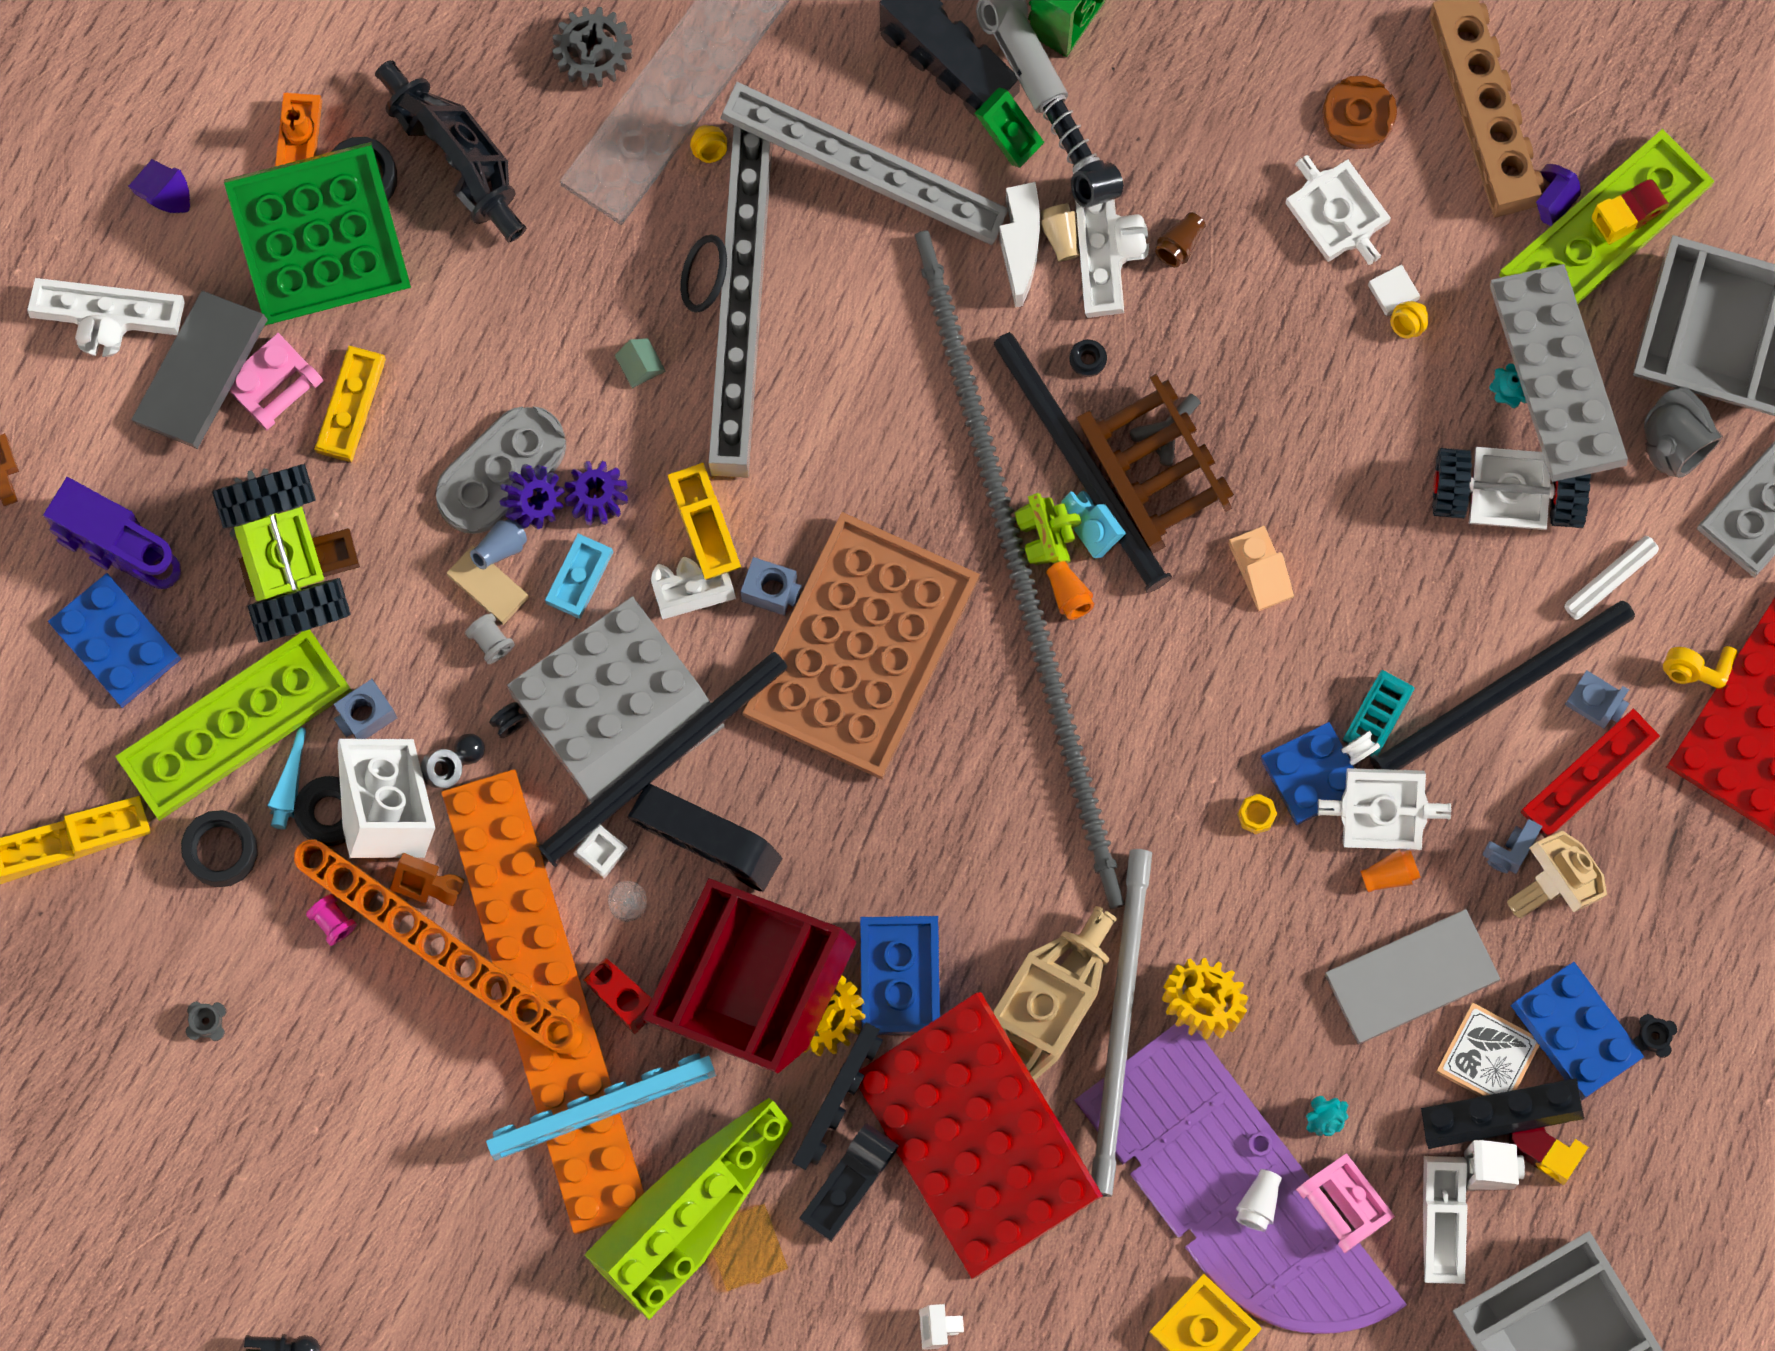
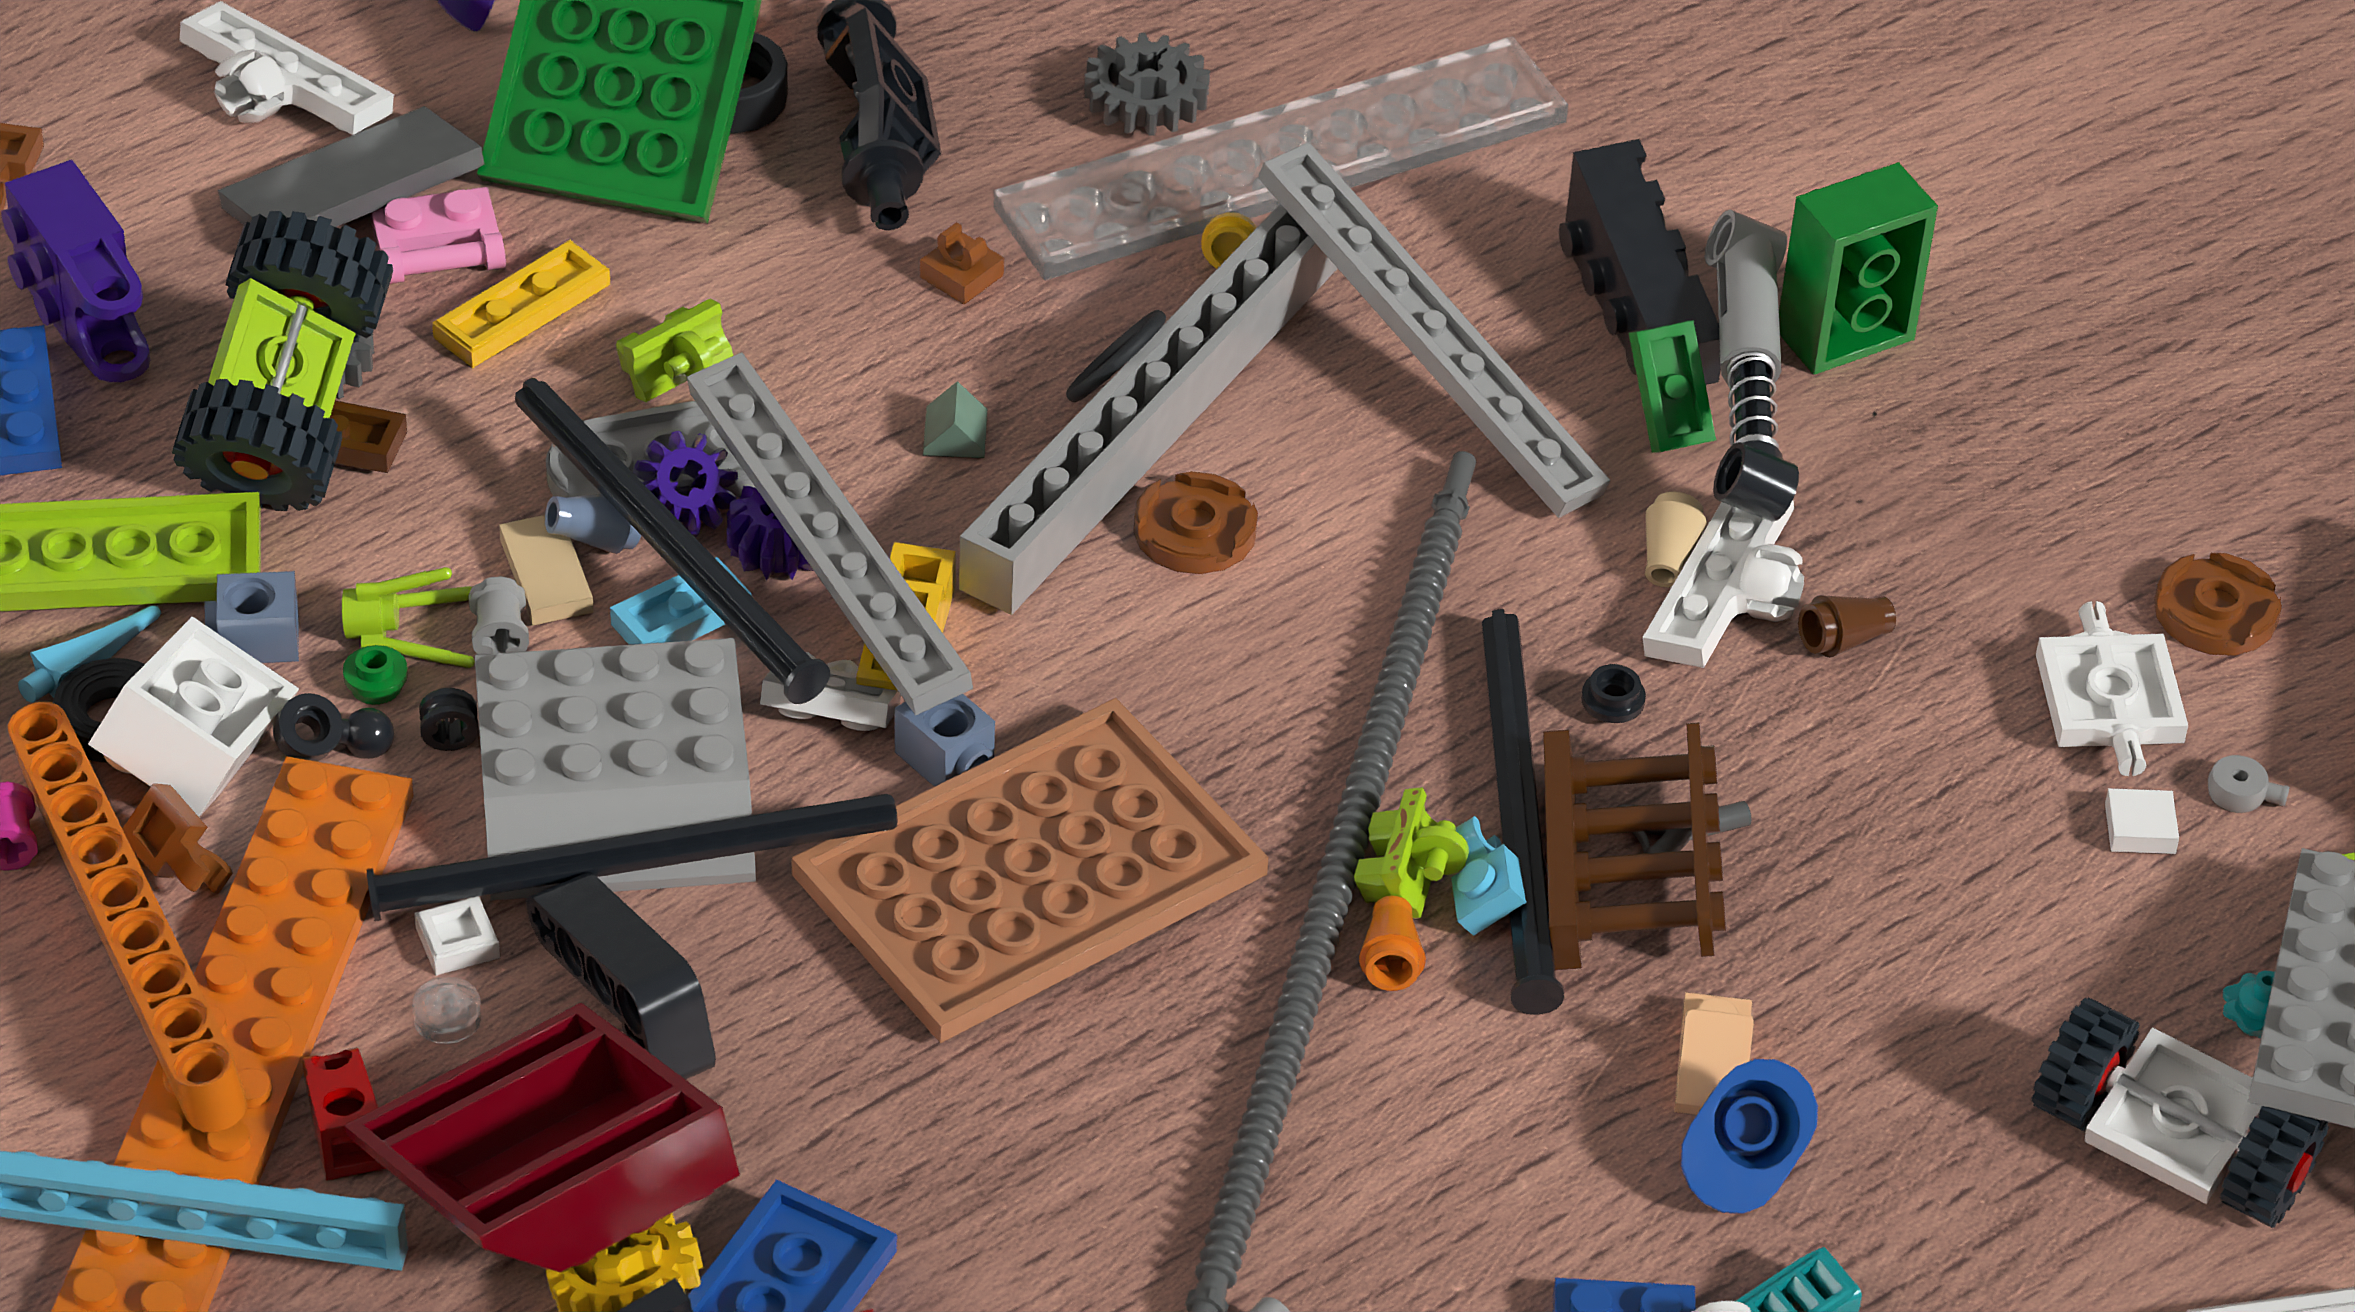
camera: 25 degrees right, 30 degrees down
white slope [999,182,1040,308] -> none
yellow plate [1390,301,1428,339] -> none
none -> lime plant [342,567,475,668]
none -> green plate [343,645,408,705]
none -> black axle [515,378,830,704]
none -> lime hips [616,298,734,402]
none -> light grey plate [687,352,973,716]
none -> dark orange tile [920,222,1004,305]
none -> dark orange tile [1133,471,1258,574]
none -> blue piece [1681,1059,1818,1214]
none -> light grey piece [2208,755,2290,813]

